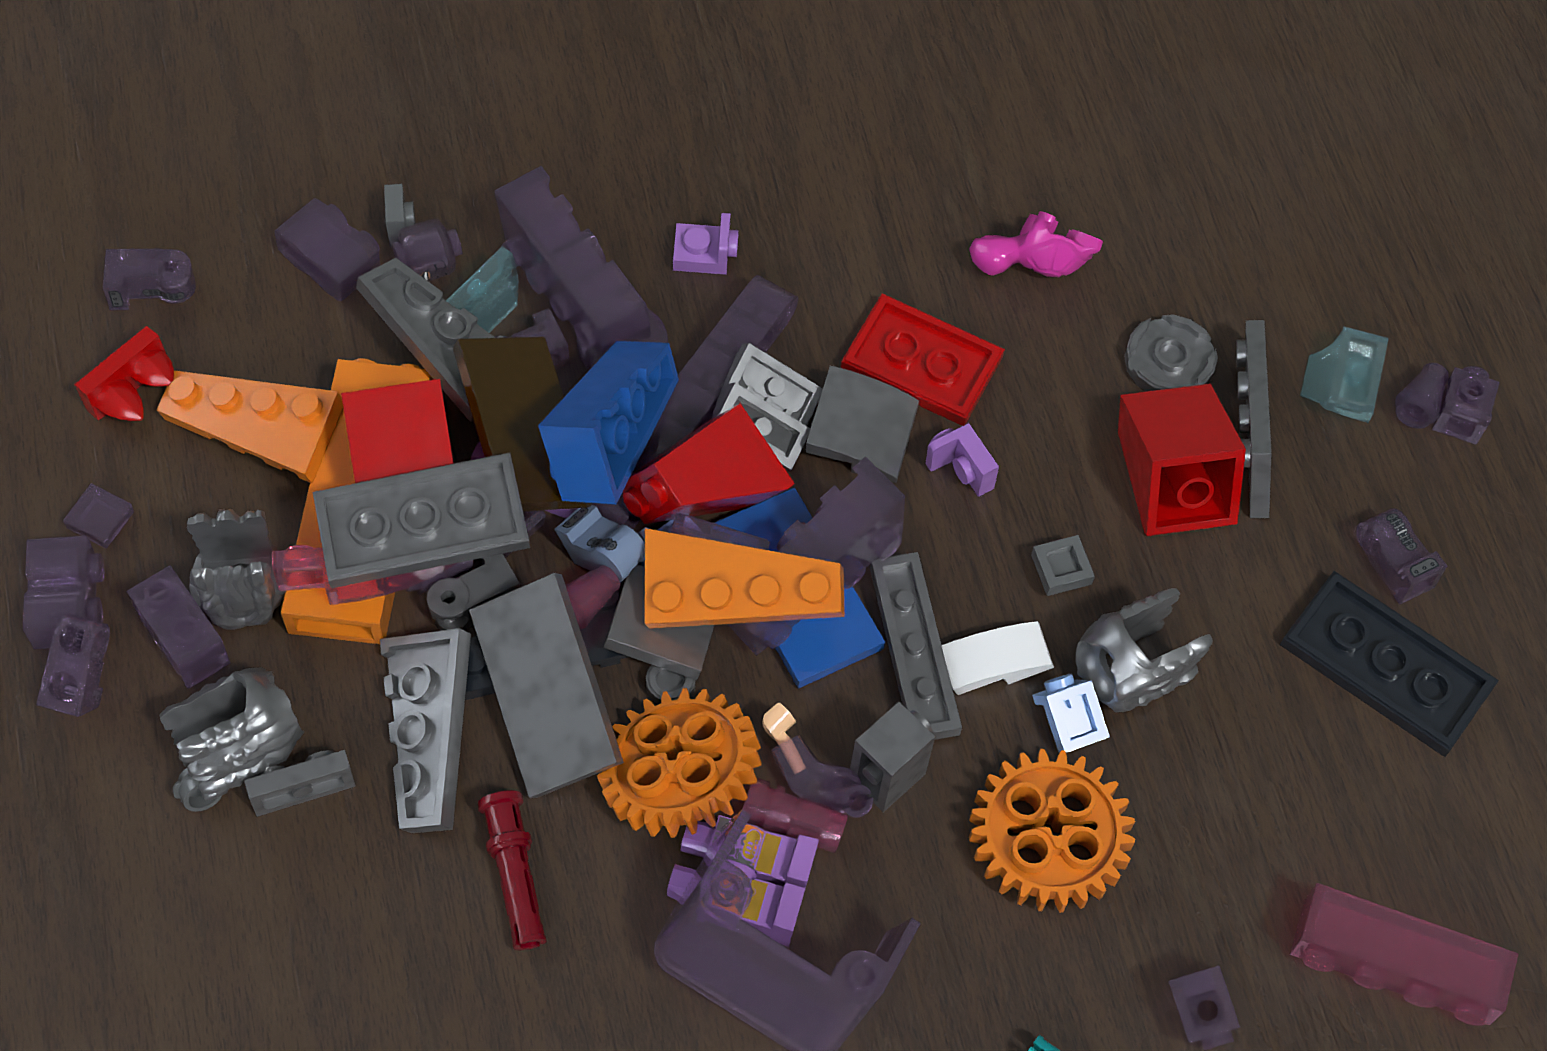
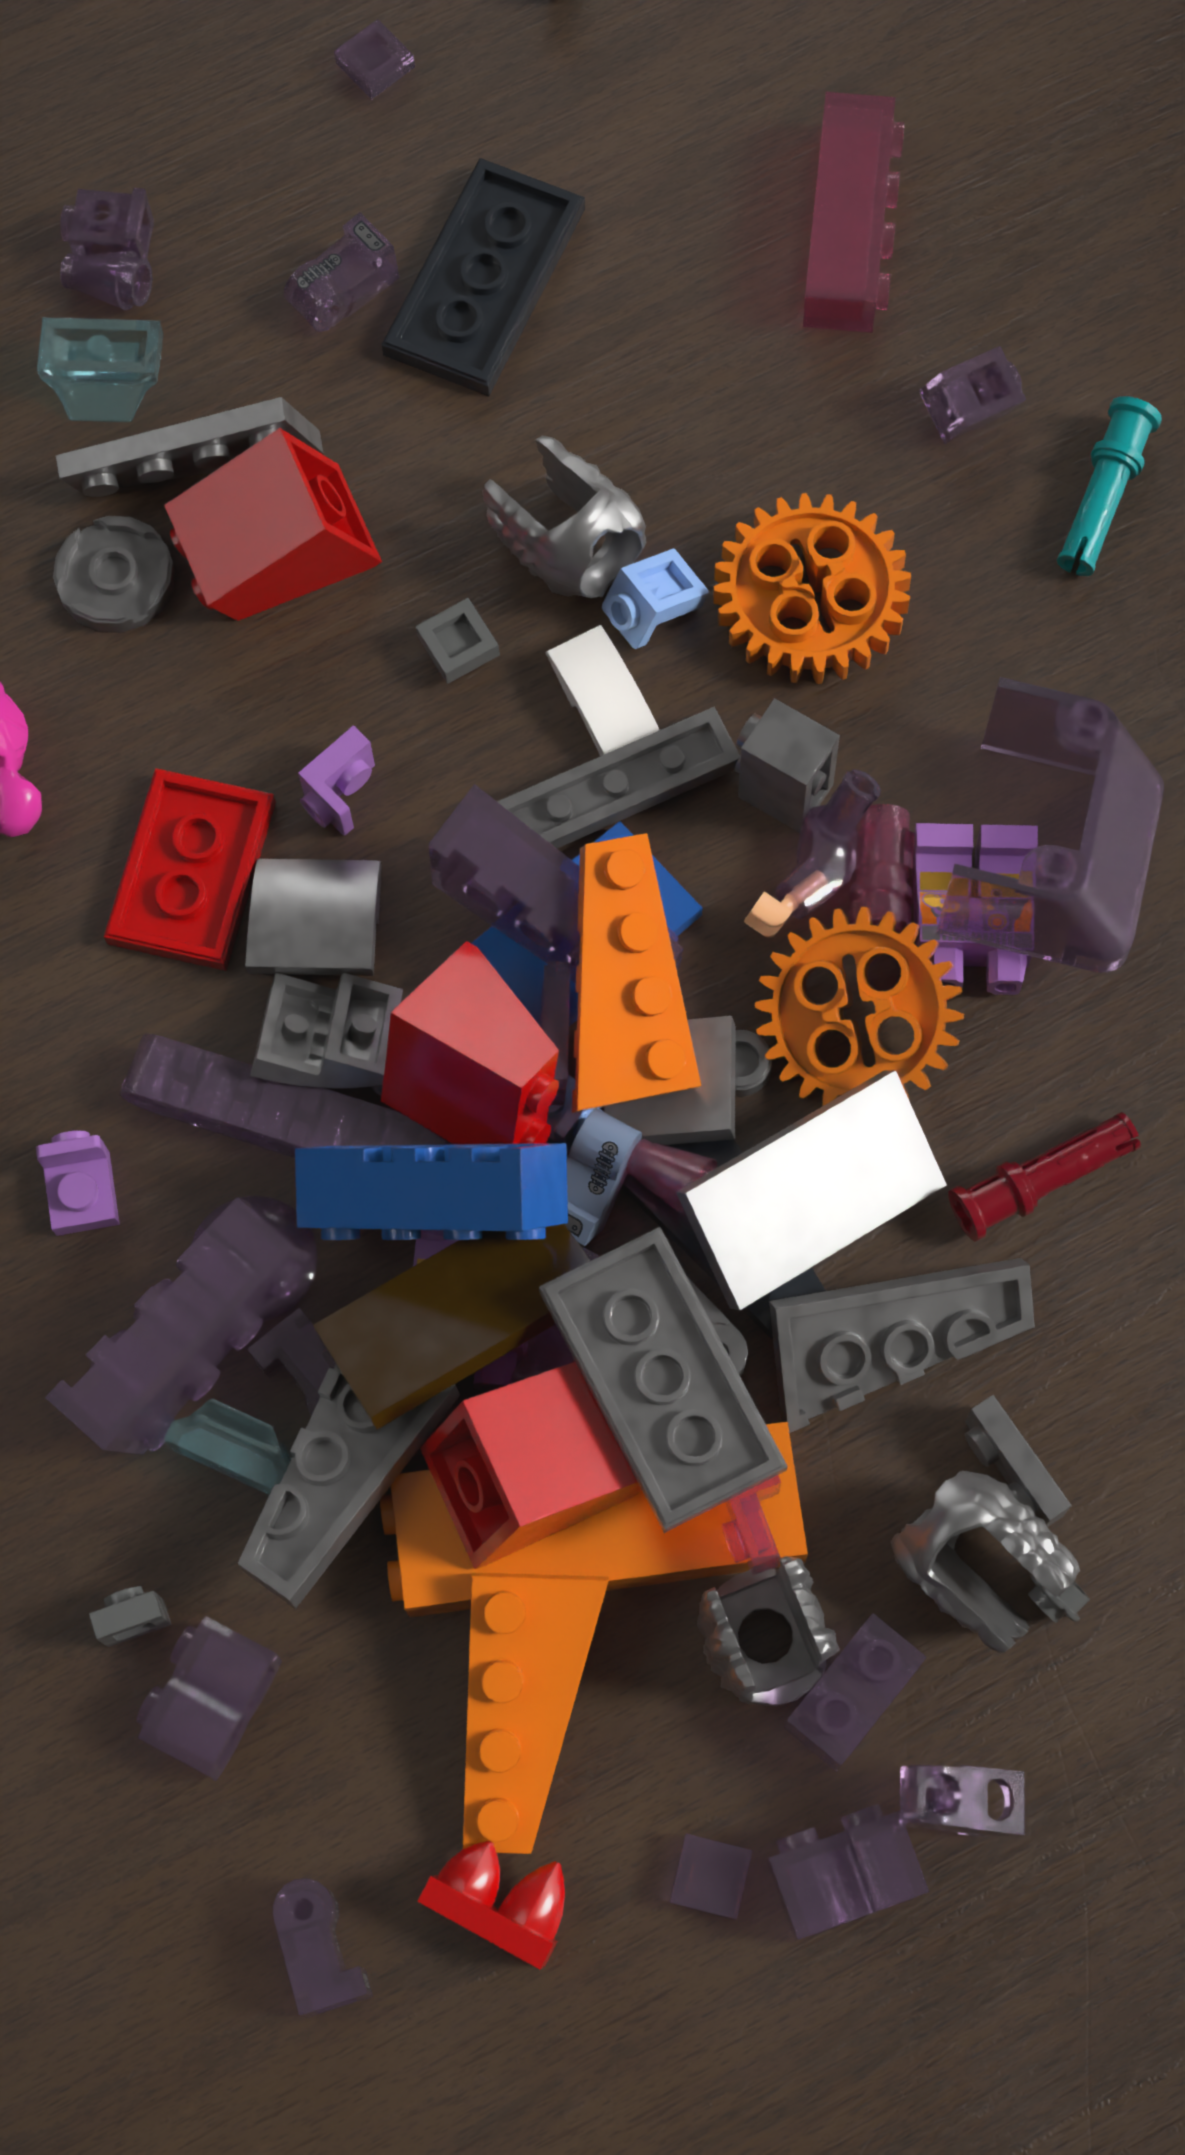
camera: 95 degrees left, 10 degrees up
clear purple head [392,218,463,281] -> none

